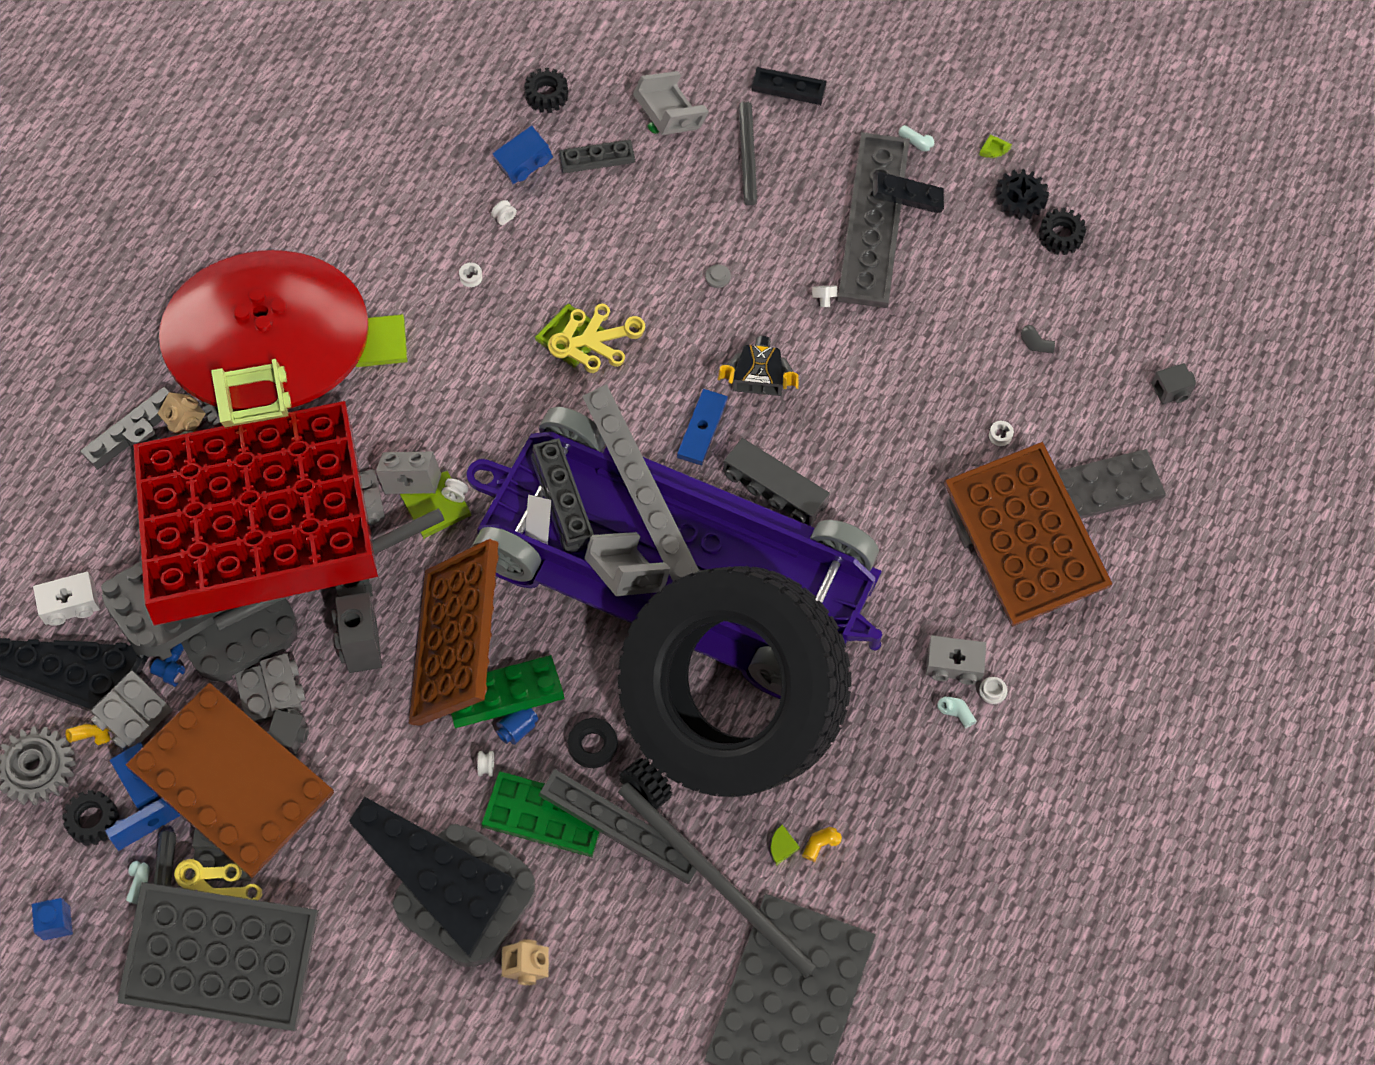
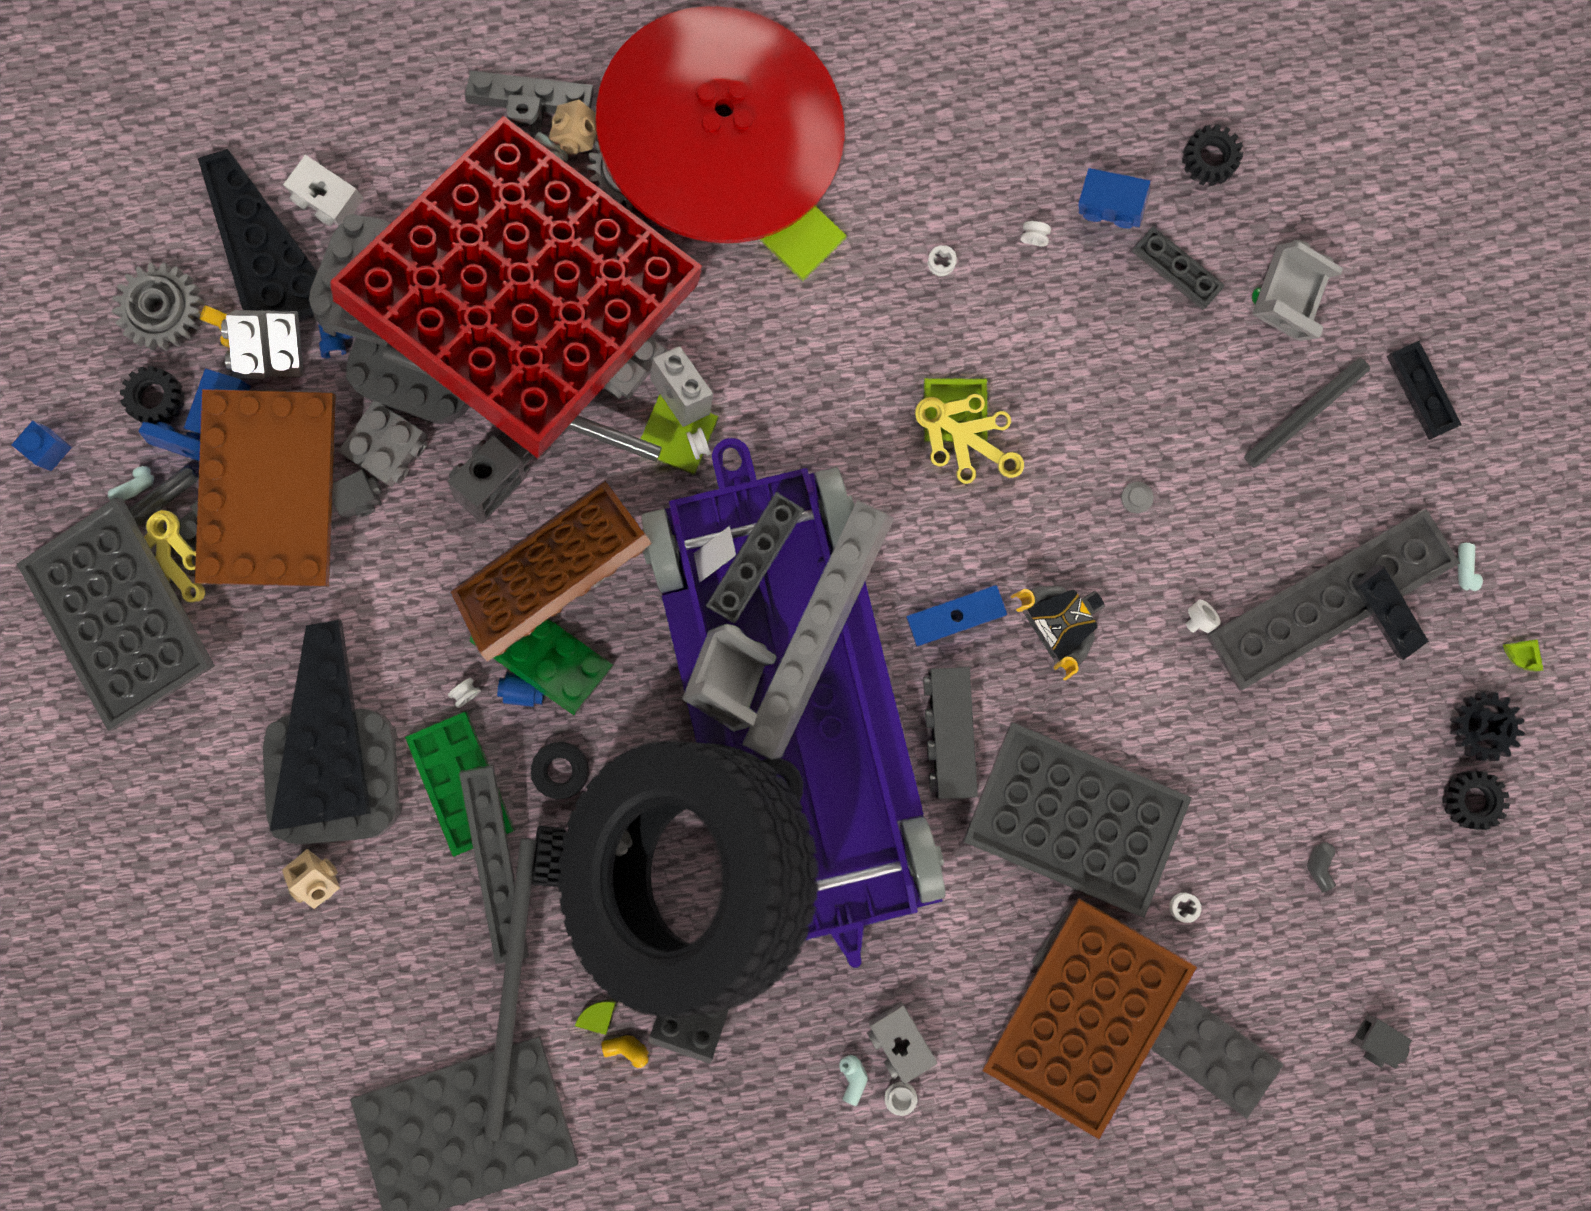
camera: 50 degrees right, 20 degrees up
yellowish green panel [211,359,291,427] -> none
none -> dark grey plate [648,1009,729,1064]
none -> dark grey plate [963,722,1192,918]

